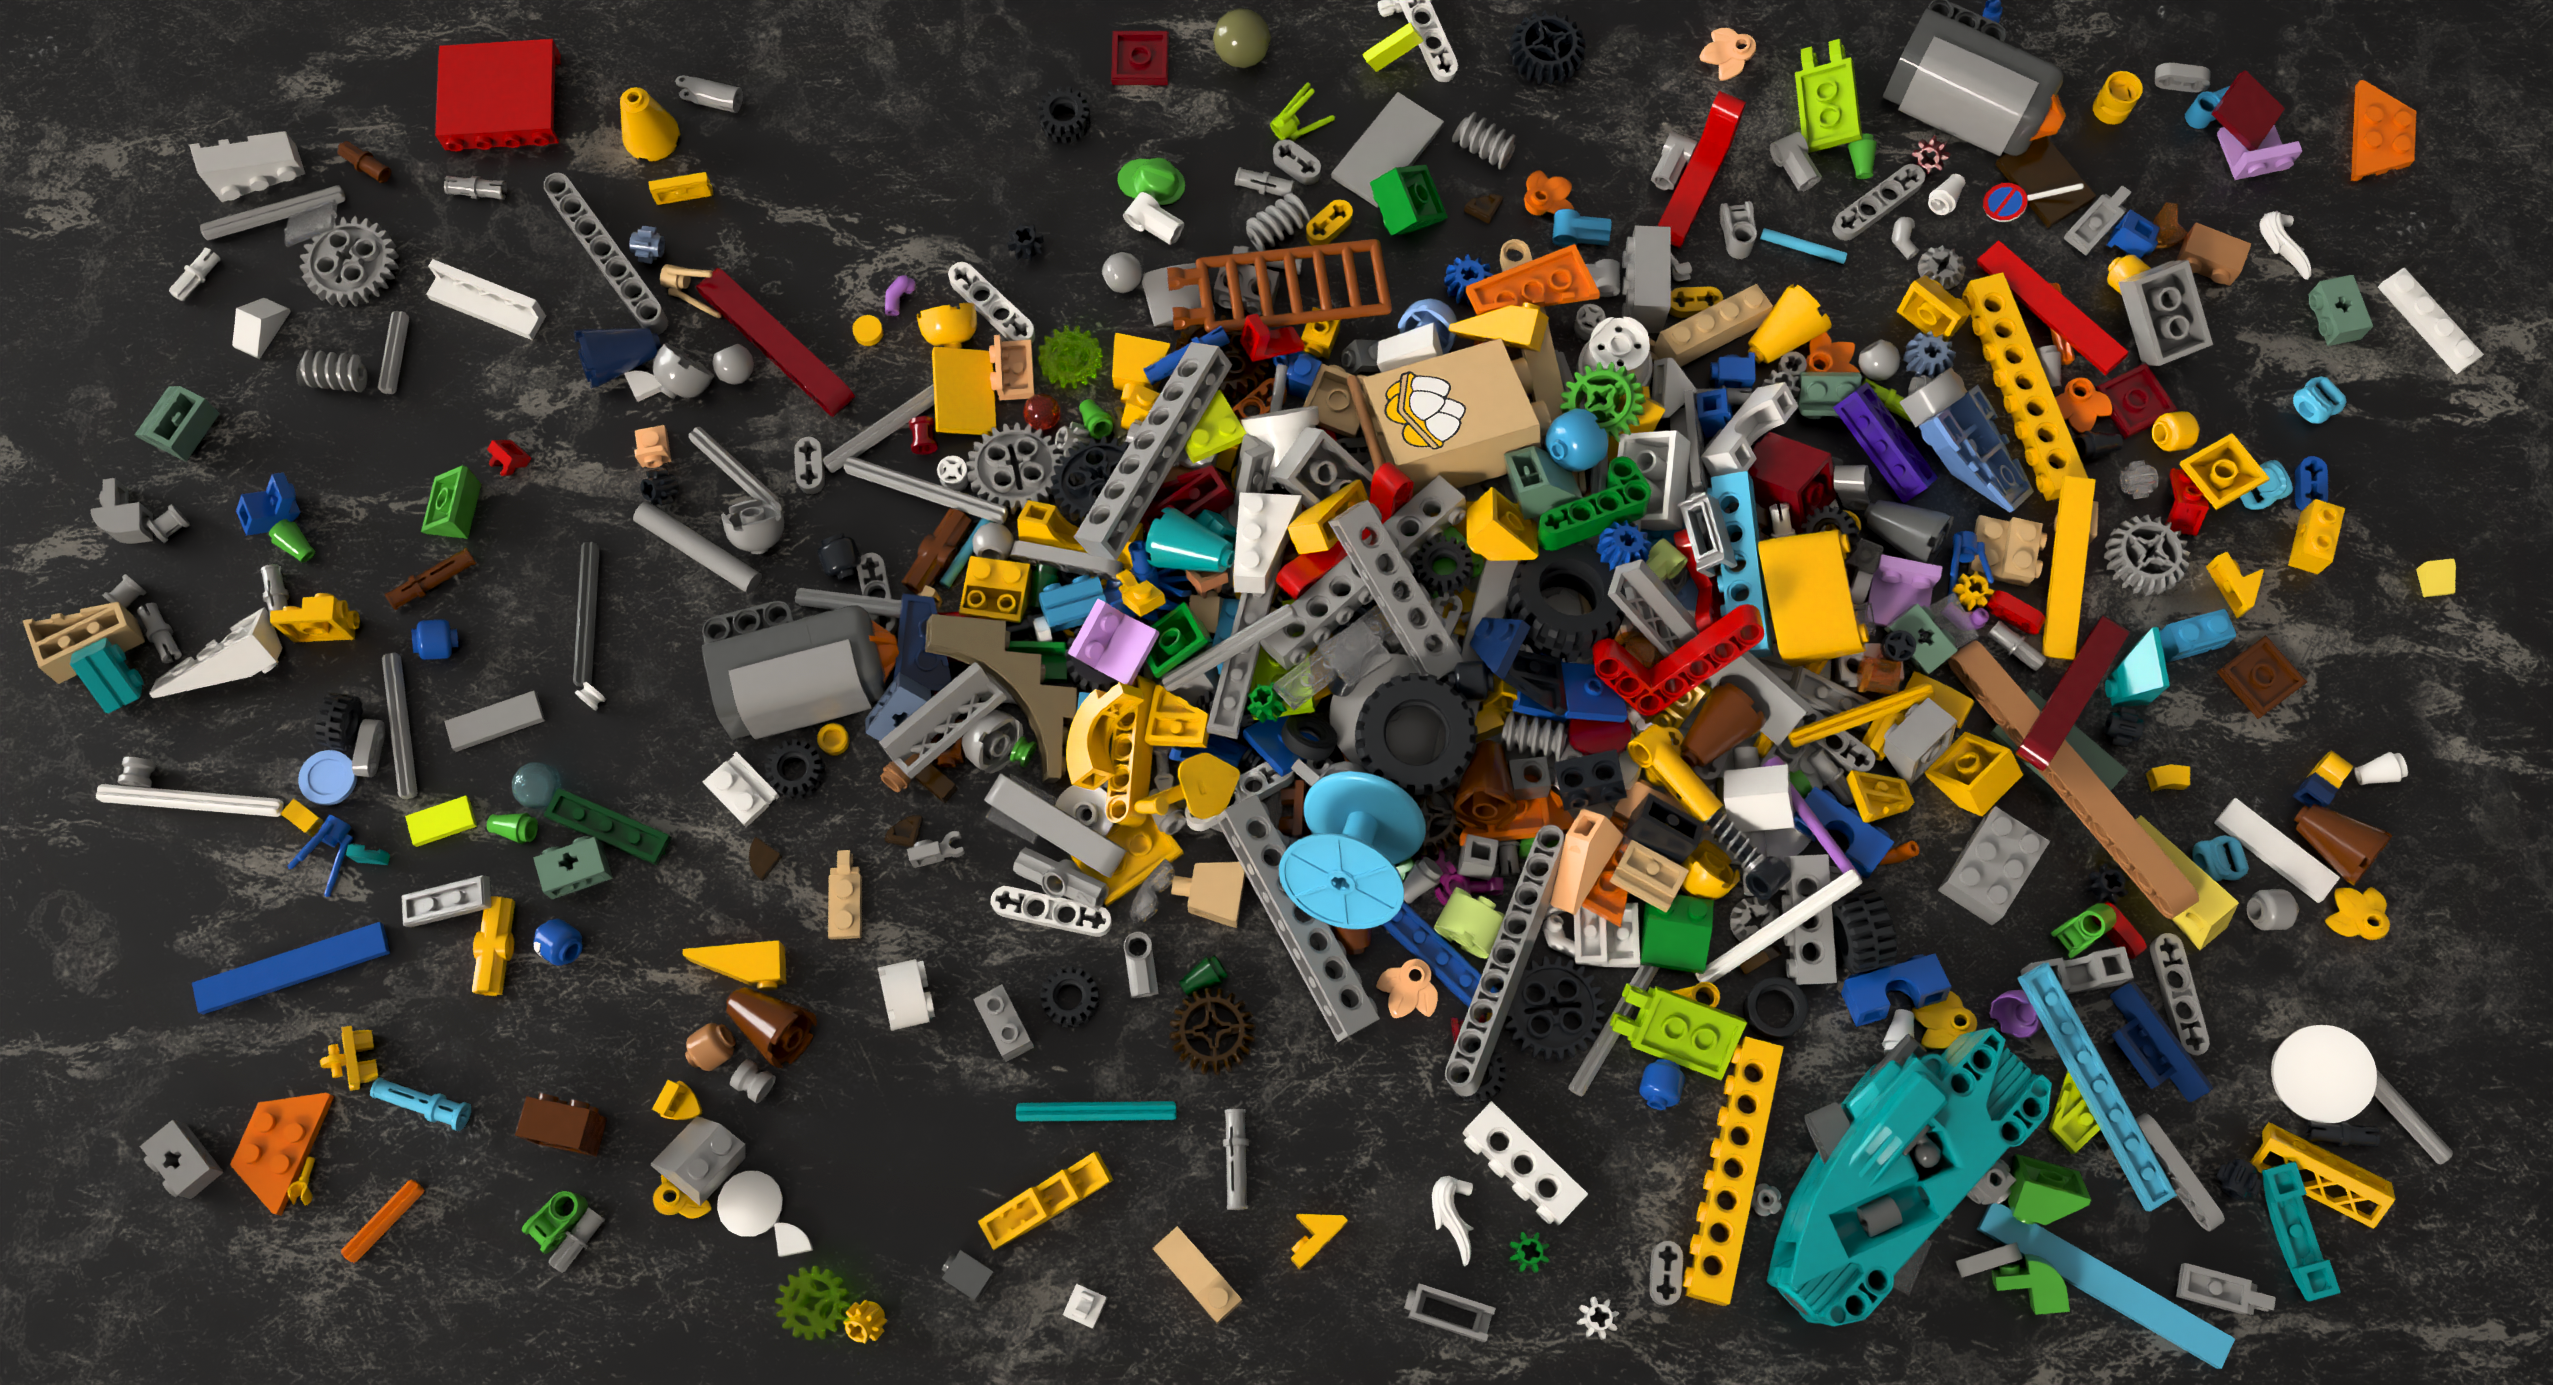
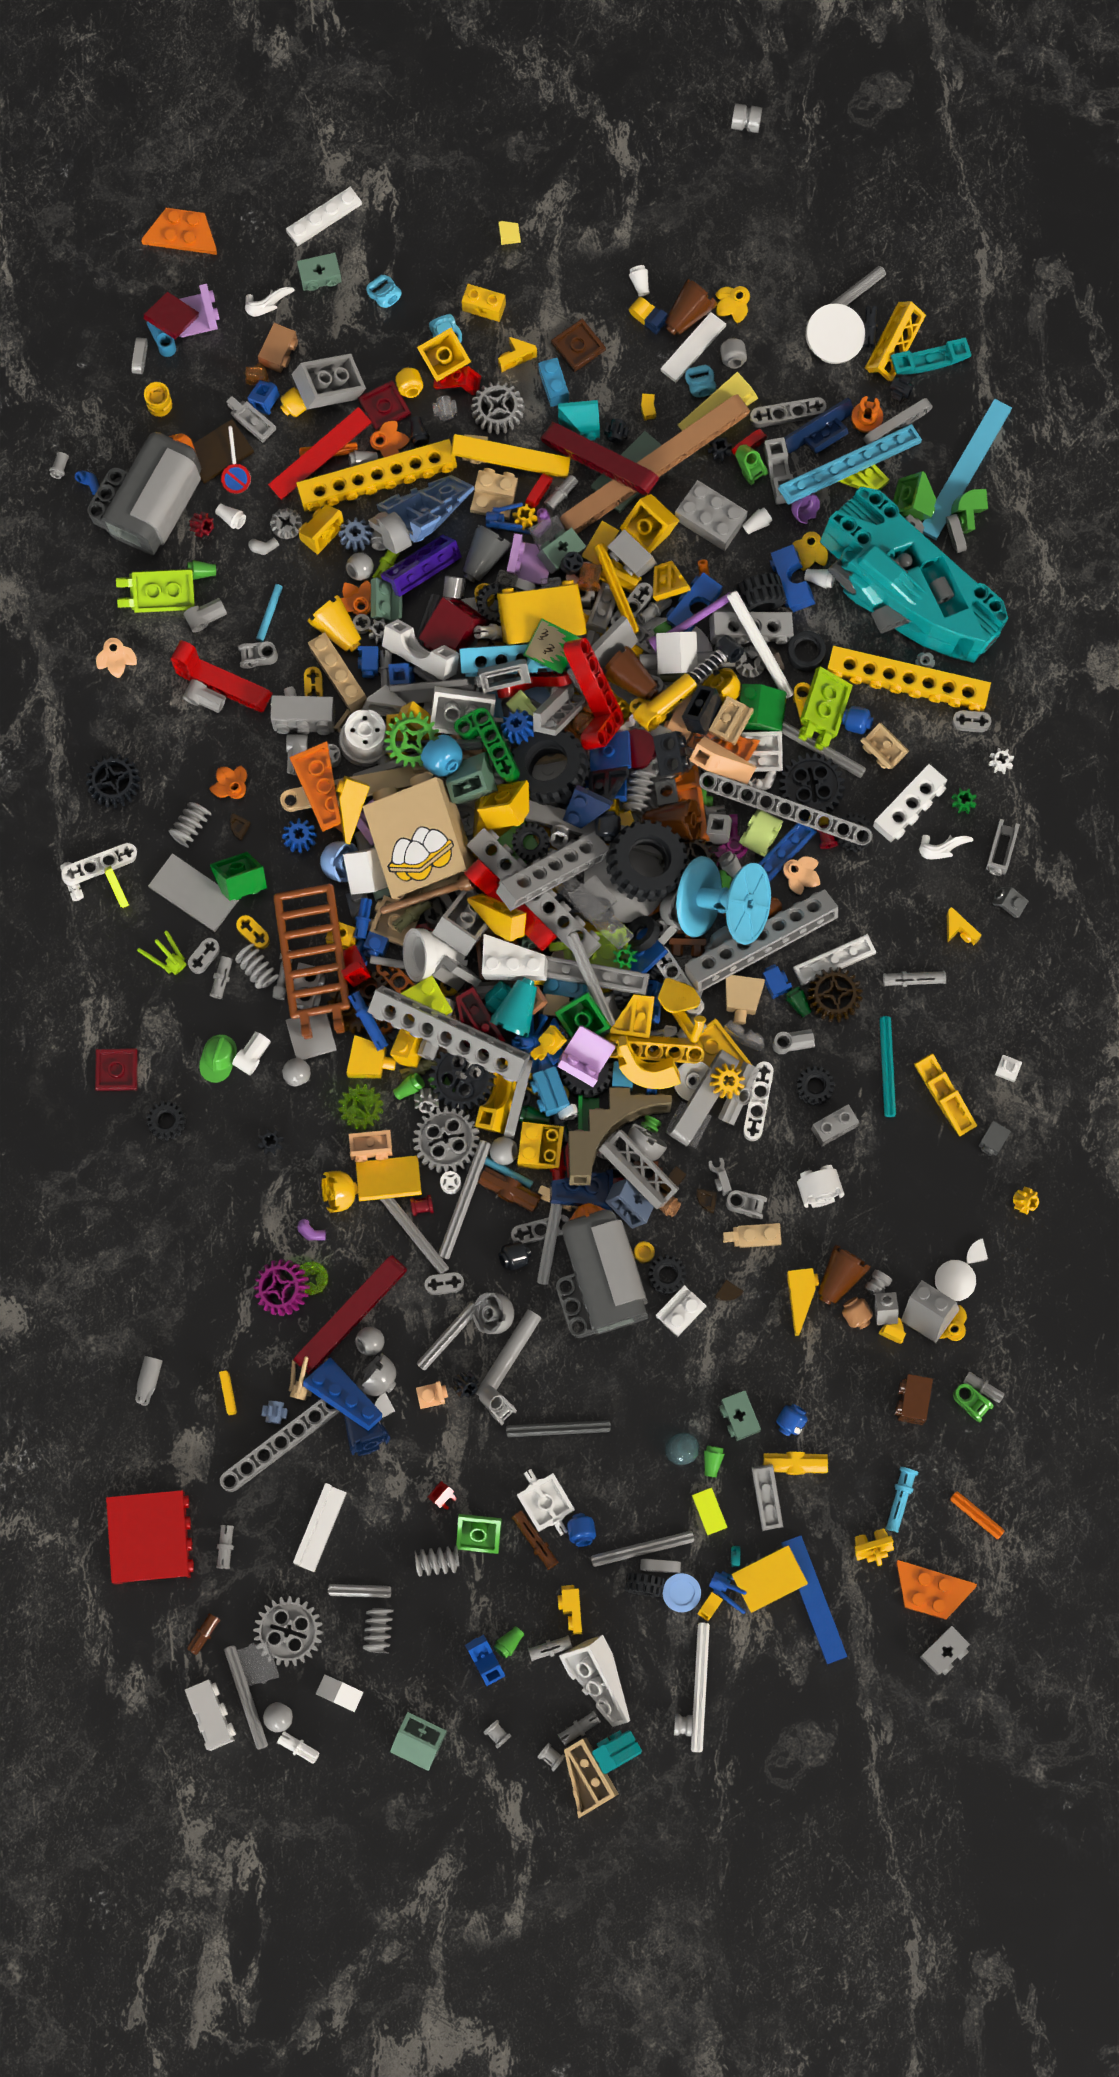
camera: 90 degrees left, 5 degrees up
light grey brick [91,478,153,544] -> none
yellow hand [287,1157,315,1205] -> none
light grey tile [444,691,545,752] -> none
dark green plate [543,788,672,866] -> none
white bush [575,681,606,711] -> none
yellow cone [620,87,680,161] -> none
clear neon green gear [775,1266,850,1341] -> none
yellow tile [853,315,883,346] -> none
white beam [948,262,1035,343] -> none
clear red piece [1023,393,1060,431] -> none
tan slope [1152,1226,1243,1324] -> none
olive piece [1213,8,1271,68] -> none
dark azure piece [1552,209,1612,247] -> none
light grey beam [1832,164,1925,241] -> none
light grey hinge [2176,1263,2276,1315] -> none
blue beam [2295,456,2328,511] -> none
none -> magenta gear [253,1259,310,1316]
none -> light grey piece [263,1702,293,1733]
none -> clear neon green gear [299,1262,328,1295]
none -> blue wing [303,1357,382,1431]
none -> blue axle [353,898,372,940]
none -> olive pin [392,901,432,933]
none -> light grey piece [415,1546,459,1577]
none -> light grey piece [479,1386,517,1426]
none -> white plate [517,1469,575,1536]
none -> dark tan slope [524,618,580,674]
none -> light grey bush [550,823,569,849]
none -> yellow gear [709,1063,745,1099]
none -> light grey piece [726,1190,767,1219]
none -> yellow tile [731,1545,808,1613]
none -> white cone [742,507,773,535]
none -> blue brick [762,965,792,999]
none -> white tile [793,934,876,987]
none -> orange piece [851,396,883,433]
none -> tan bracket [860,723,909,769]
none -> light grey brick [874,1292,899,1325]
none -> dark grey bracket [992,887,1029,918]

